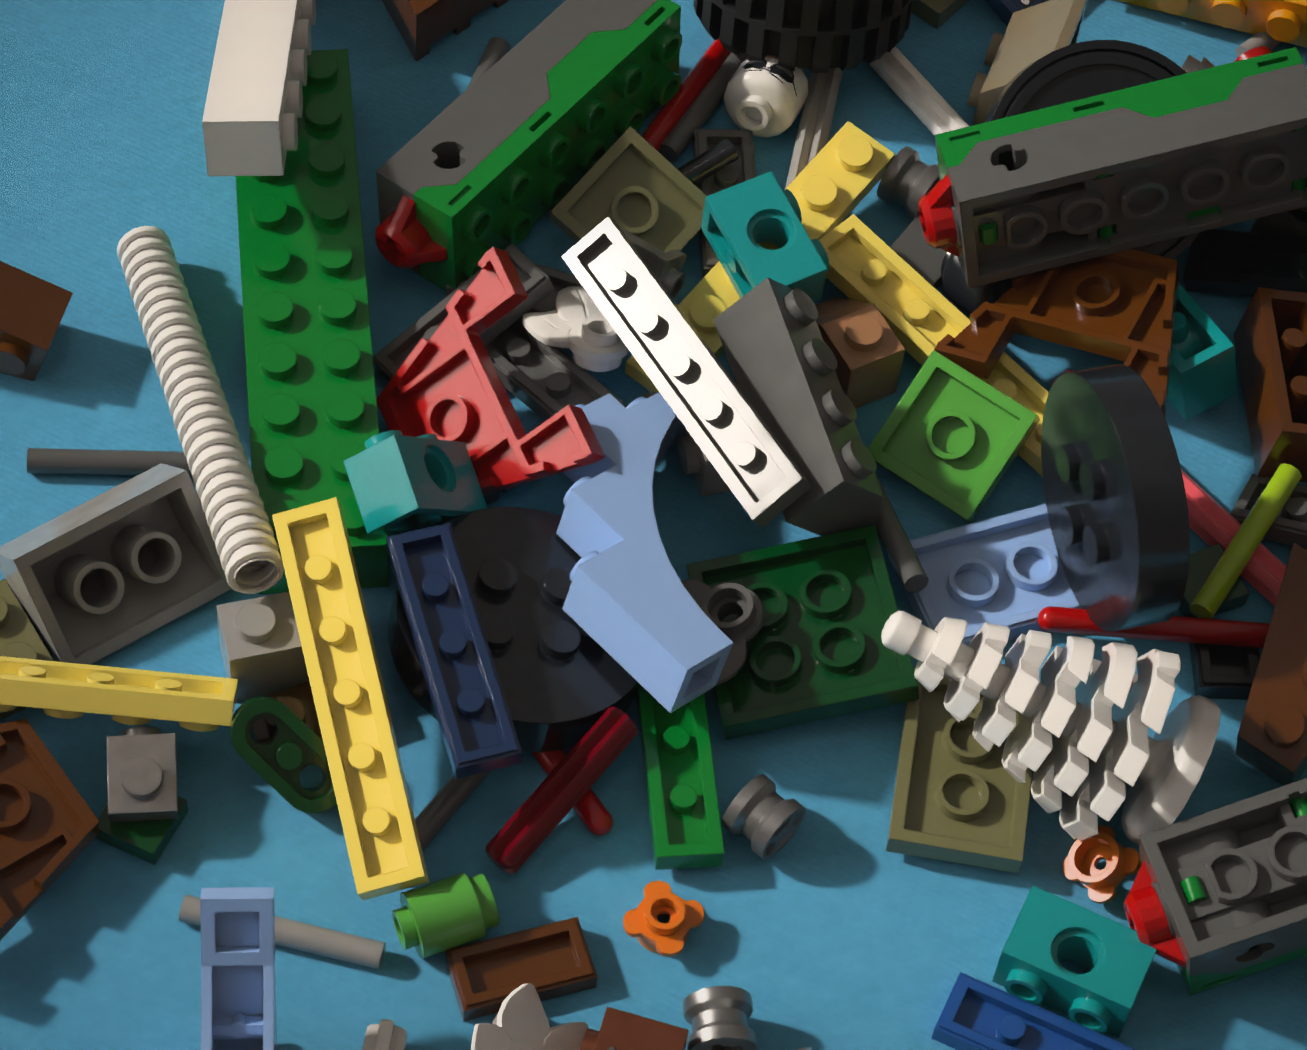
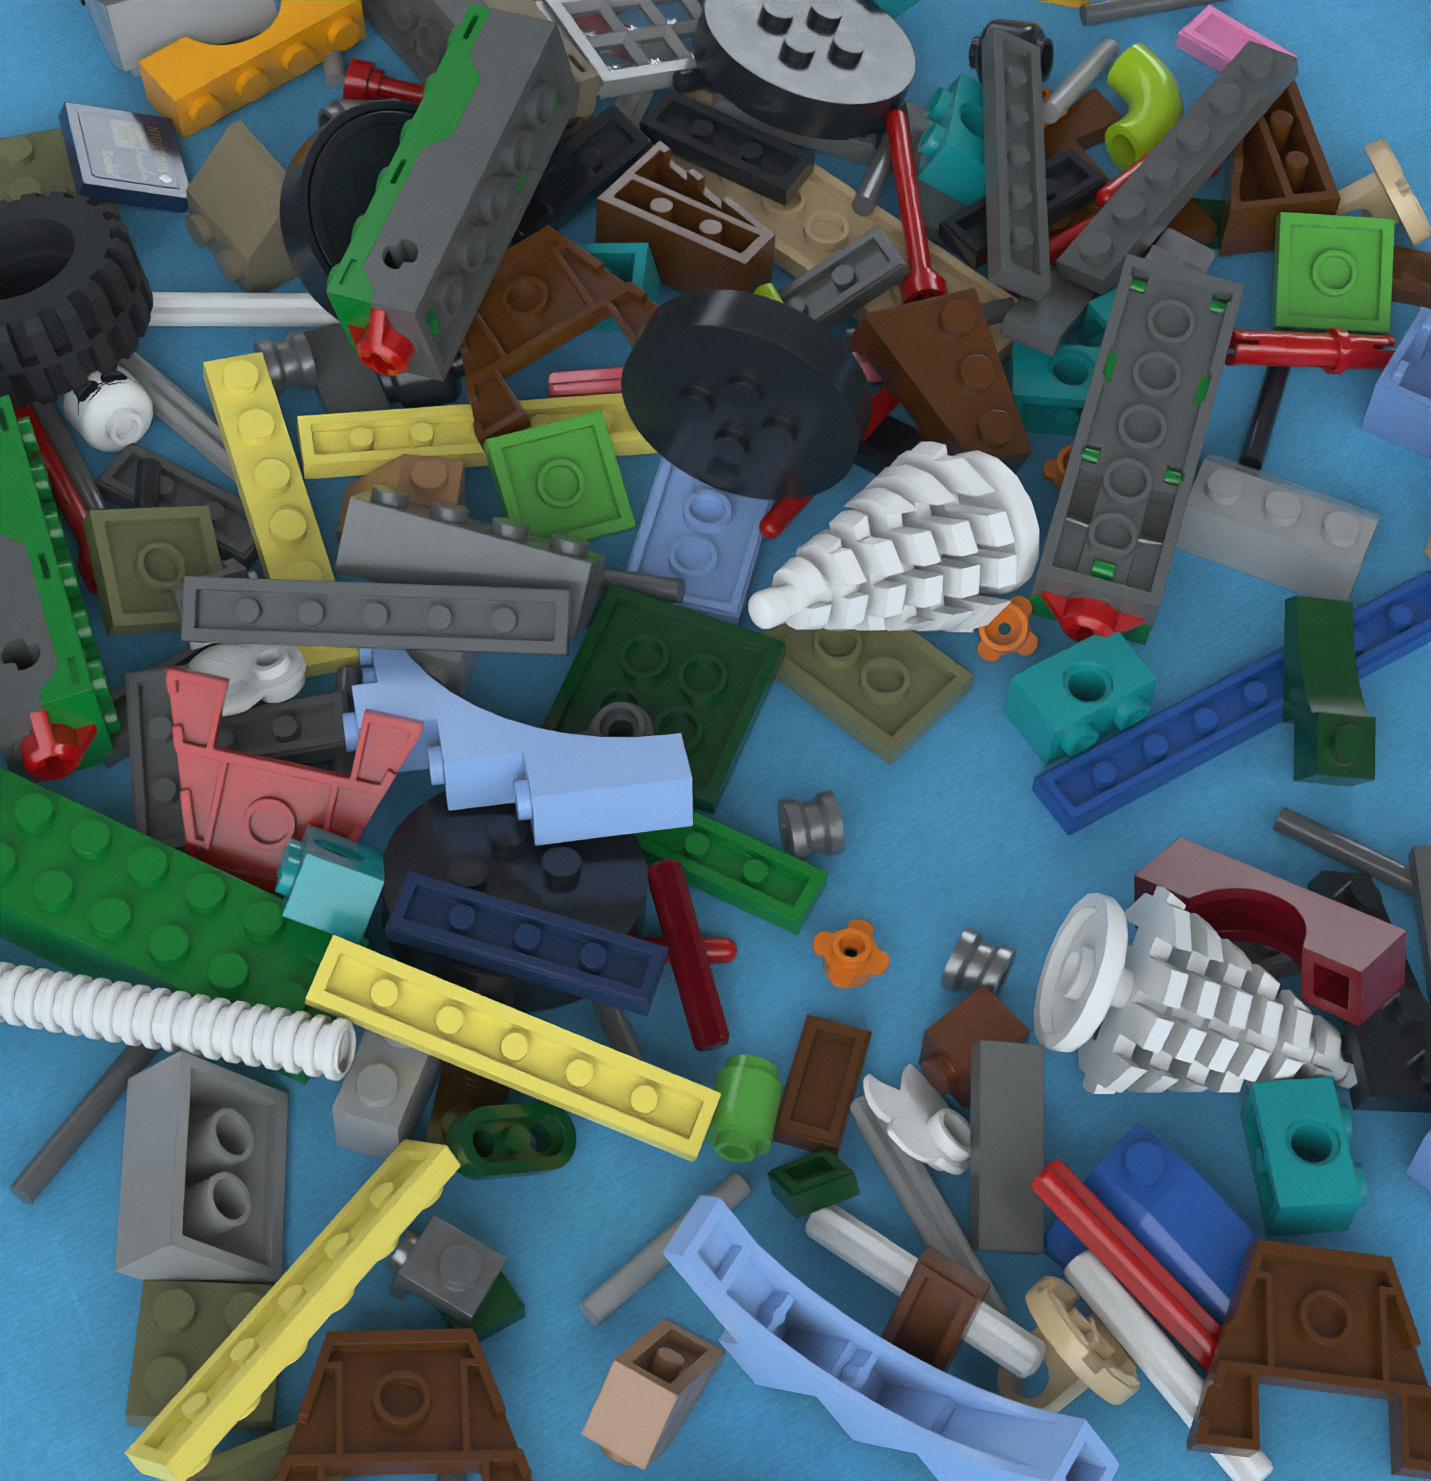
camera: 55 degrees left, 0 degrees up
teal brick [701,171,830,302] -> none
none -> slope [581,1318,725,1470]
none -> dark green tile [767,1149,860,1219]

